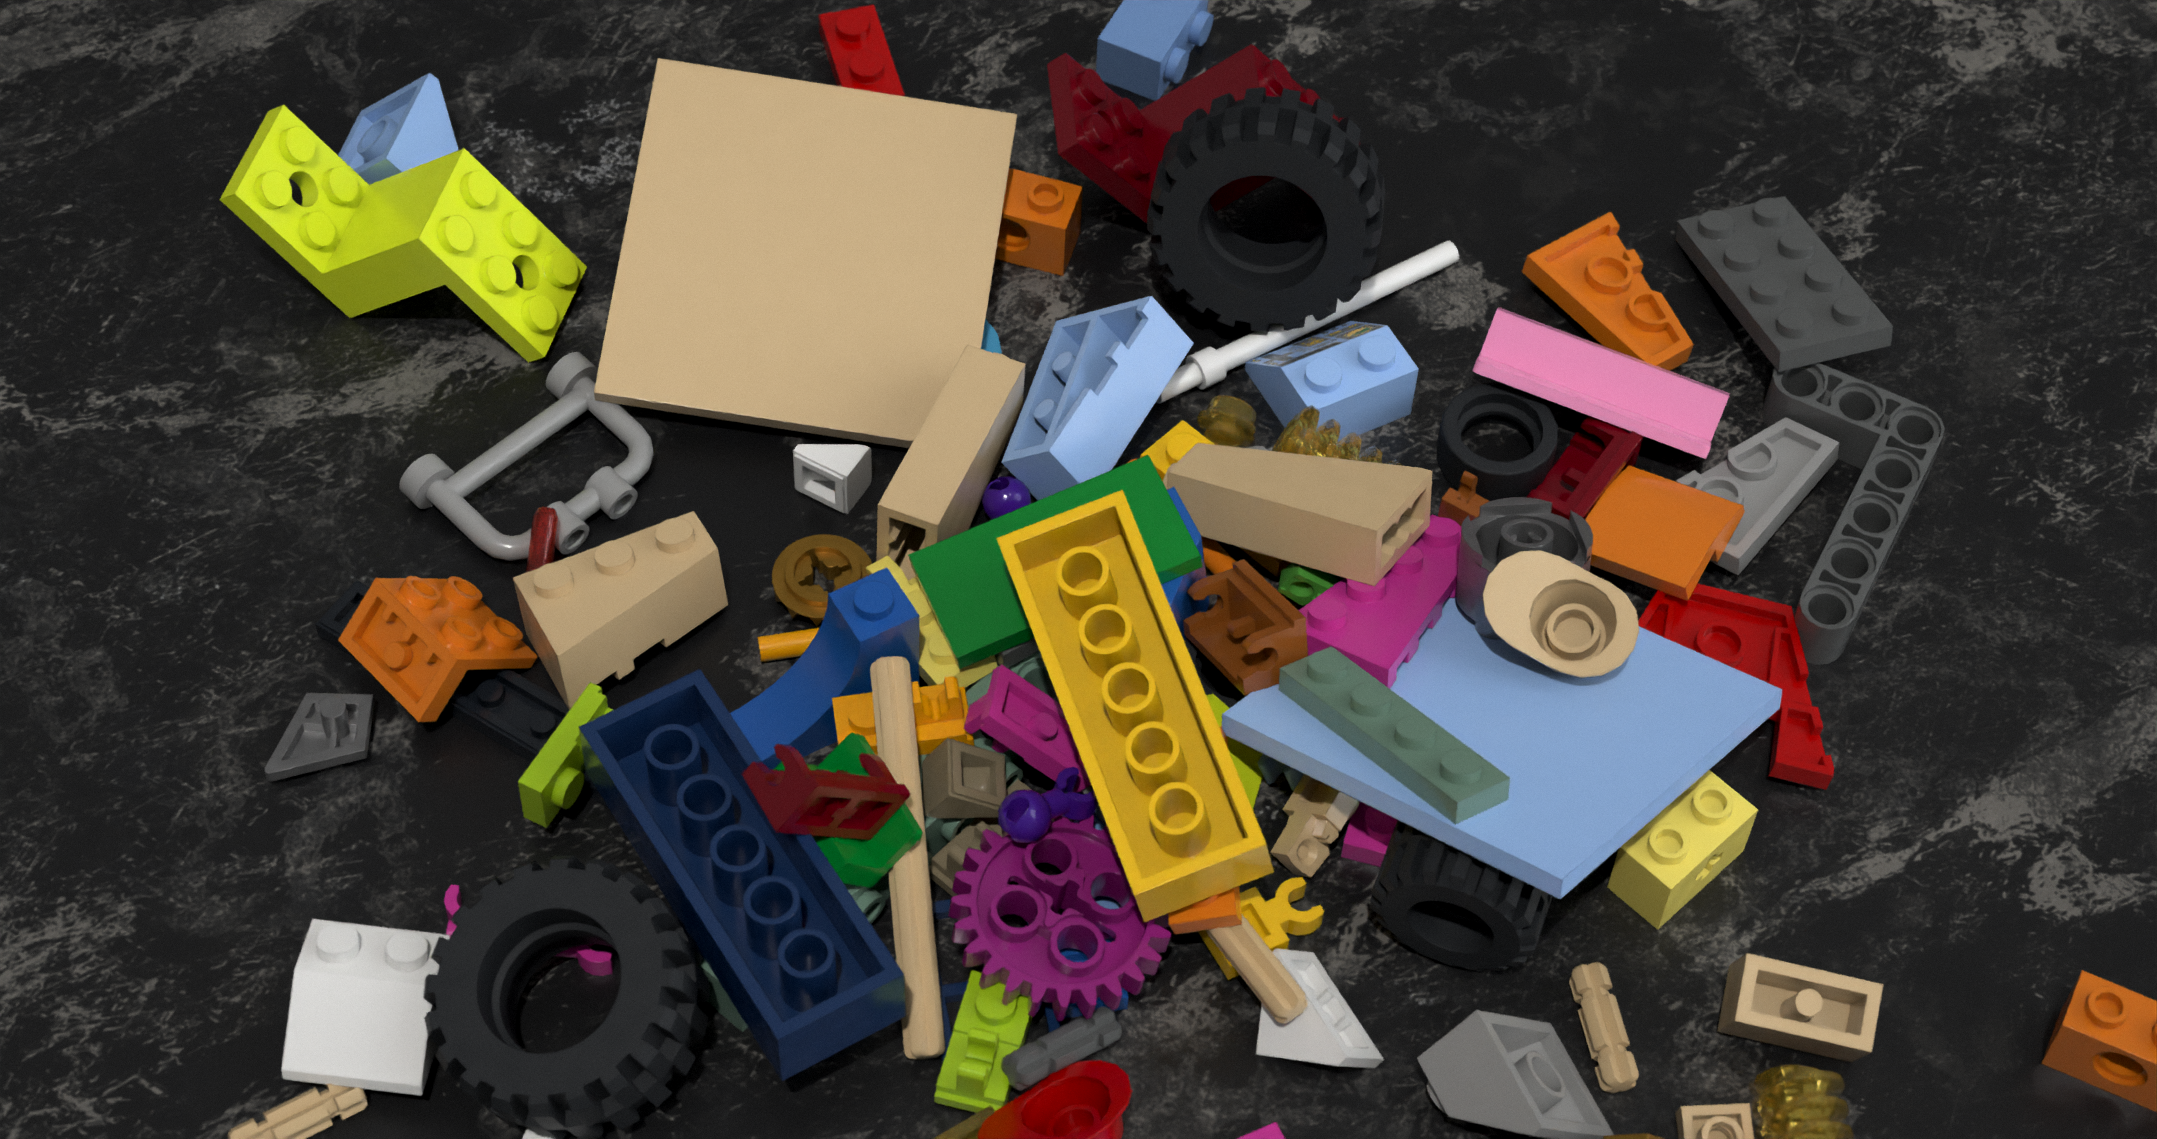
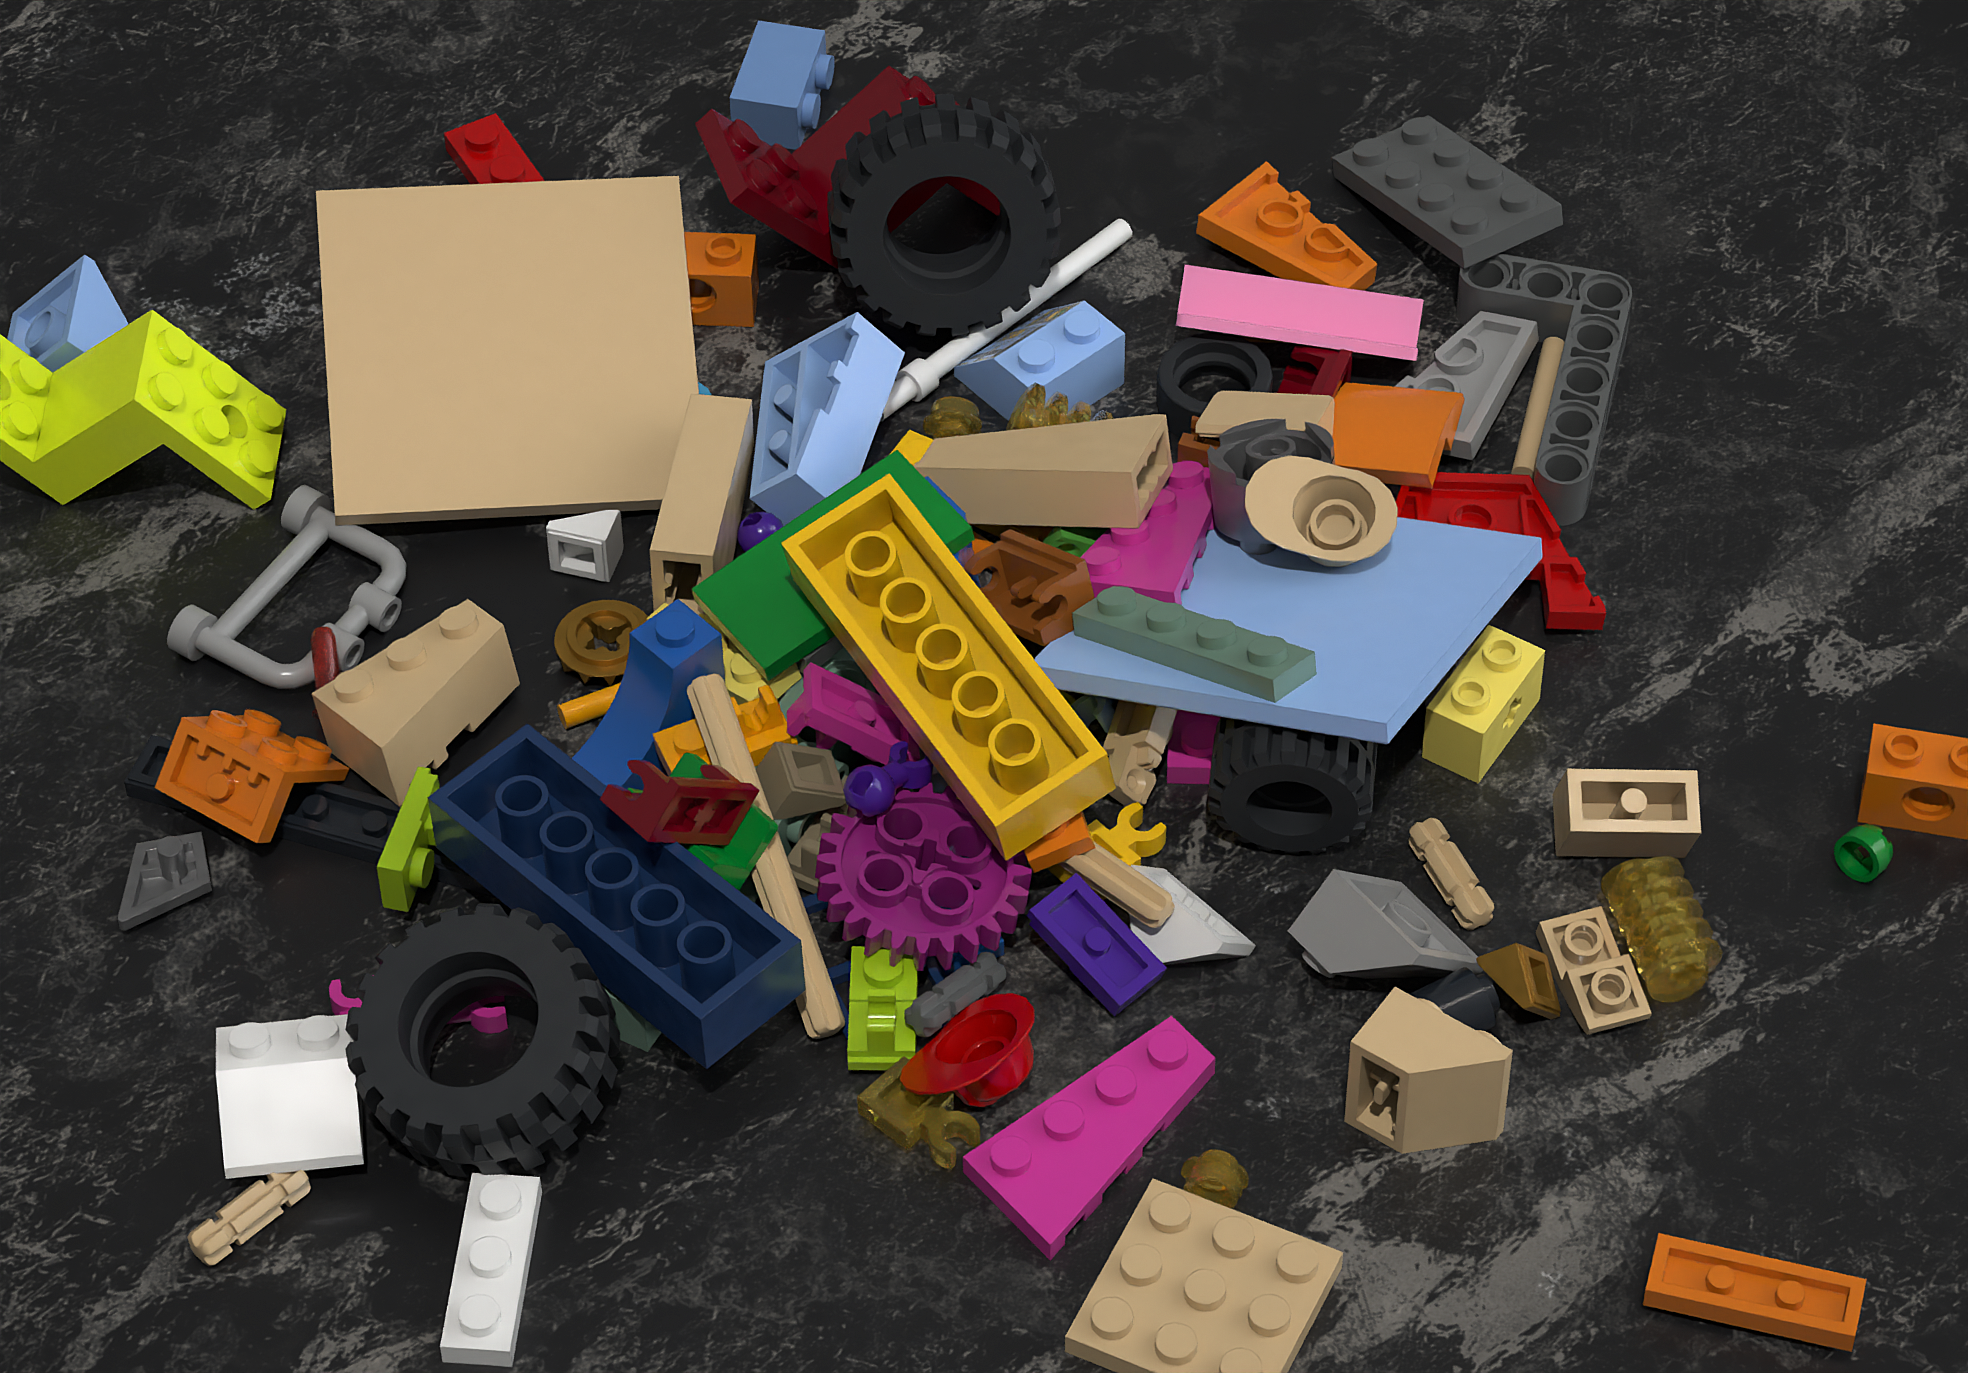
camera: 10 degrees left, 5 degrees down
none -> dark purple plate [1027,873,1167,1017]
none -> tan slope [1195,391,1335,438]
none -> tan bar [1511,337,1565,481]
none -> green hinge [1834,824,1893,882]

